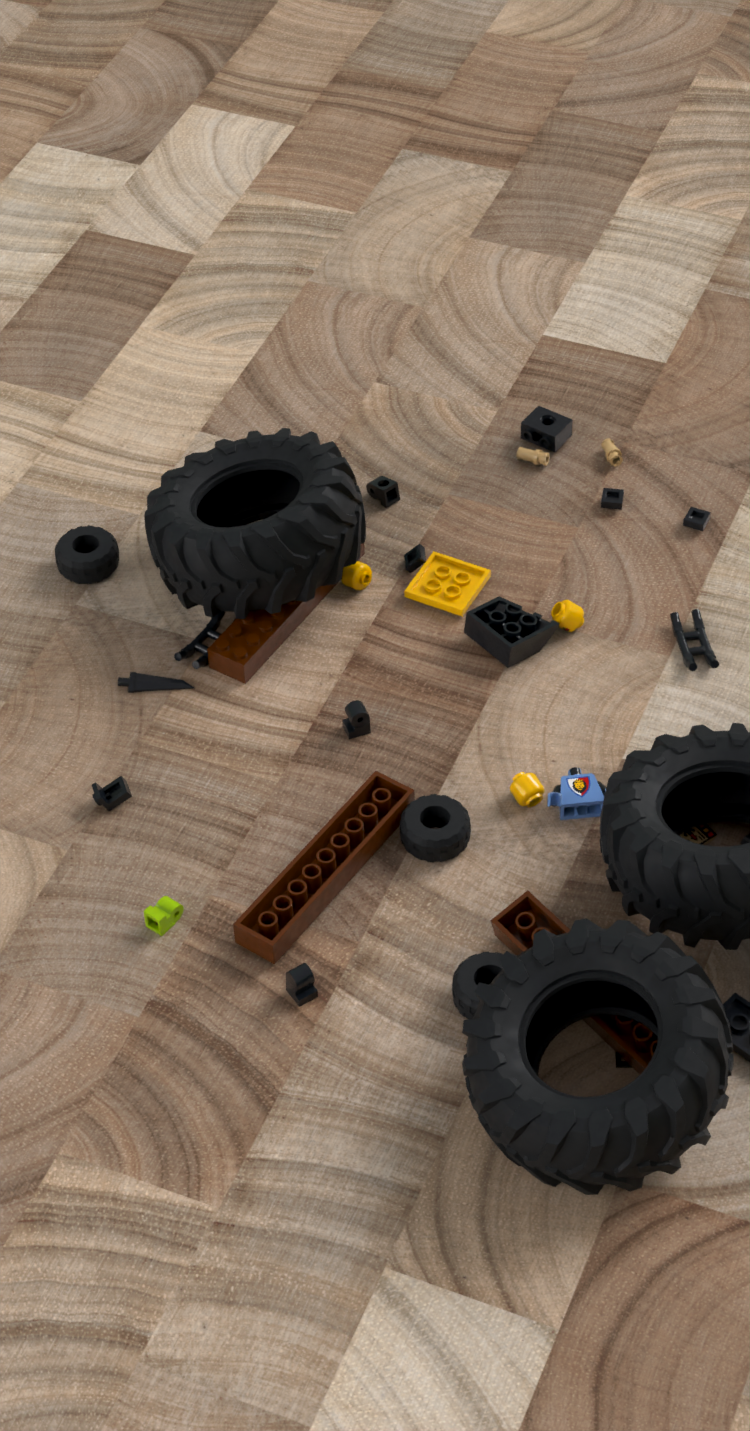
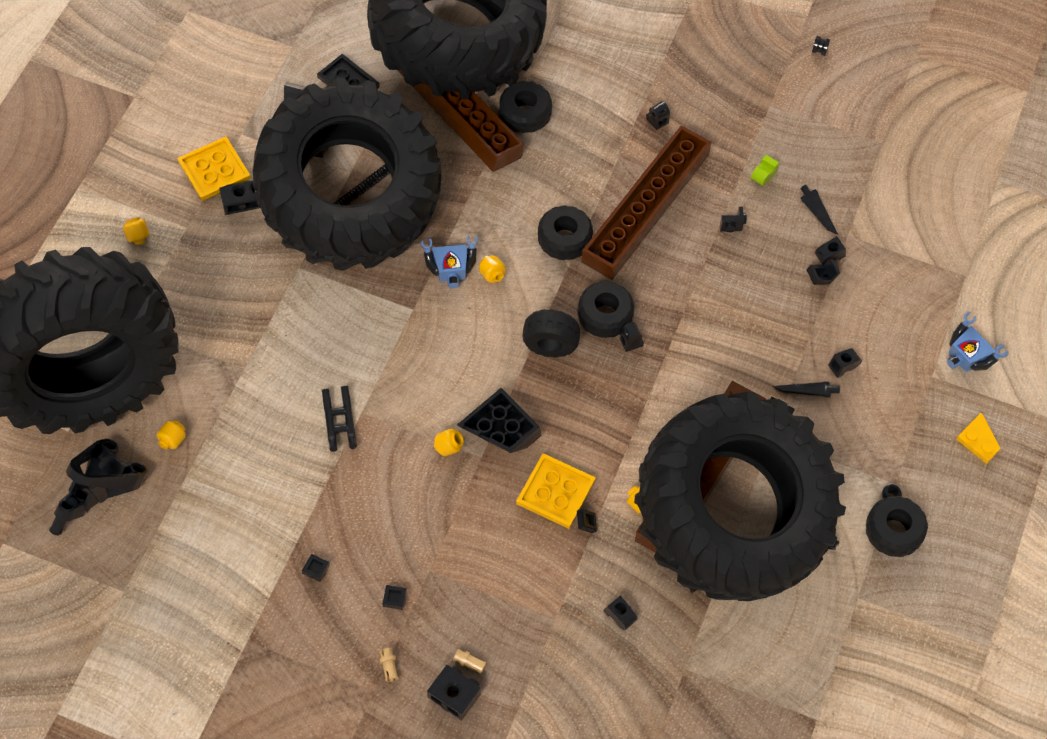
camera: 175 degrees right, 15 degrees up
none -> black tyre [522,309,580,358]
none -> black tyre [578,281,634,338]
none -> black bracket [720,207,747,233]
none -> black bar [800,185,838,235]
none -> black wheel [812,36,830,56]
none -> black leg [815,236,846,265]
none -> black leg [828,348,862,378]
none -> black plate [882,484,902,499]

